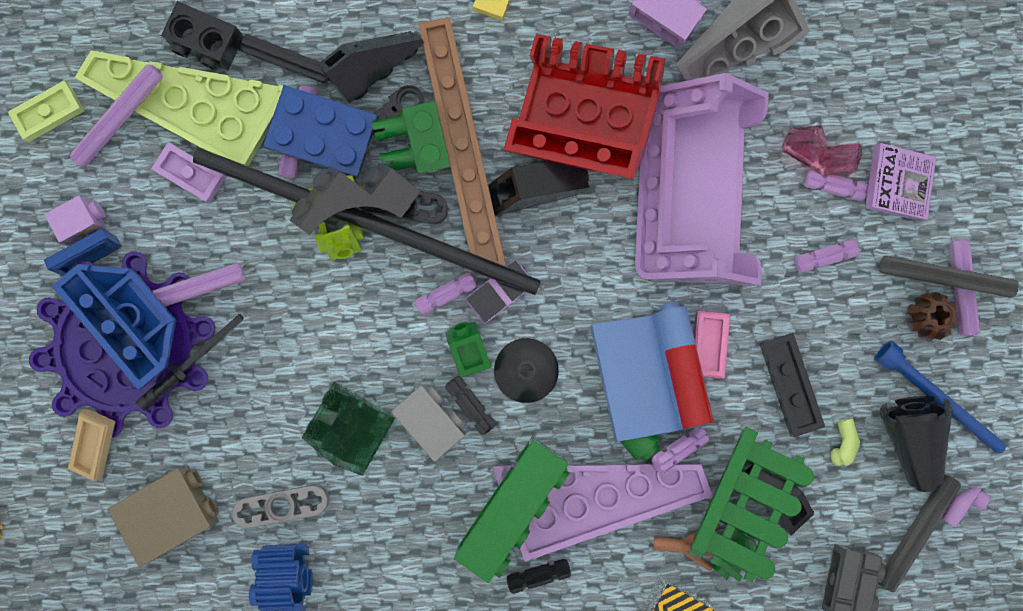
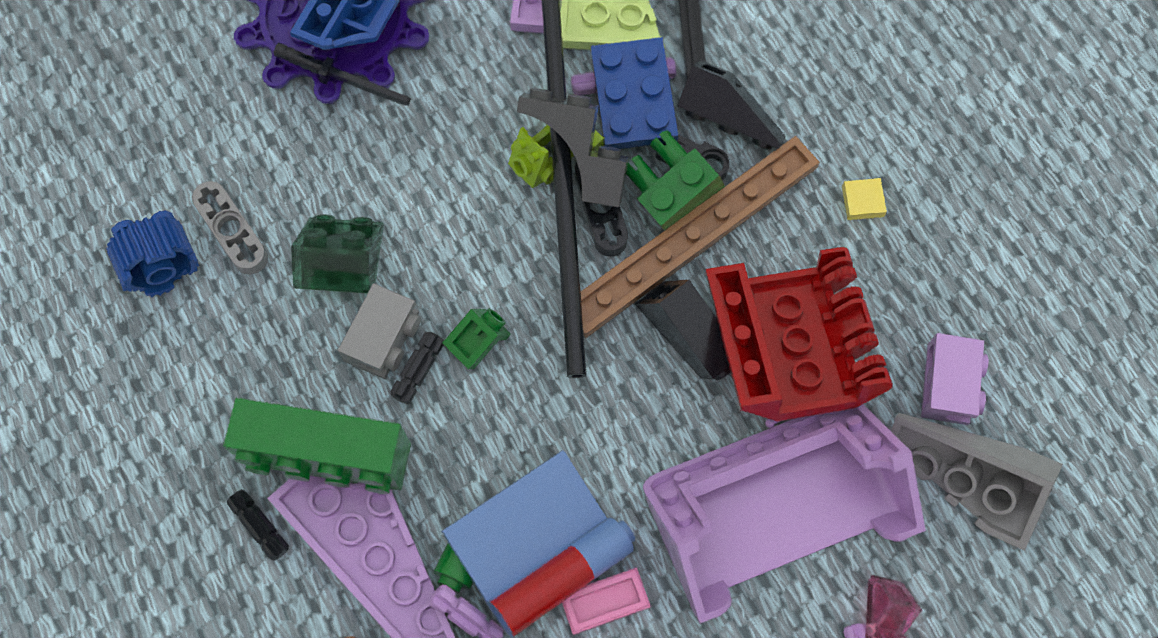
camera: 65 degrees right, 15 degrees down
tan tile [68,408,115,482] -> none
dark tan panel [107,465,219,568] -> none
lavender axle [152,263,245,307] -> none
lavender axle [415,273,477,315] -> none
black tile [465,259,528,324] -> none
black dish [494,338,559,403] -> none

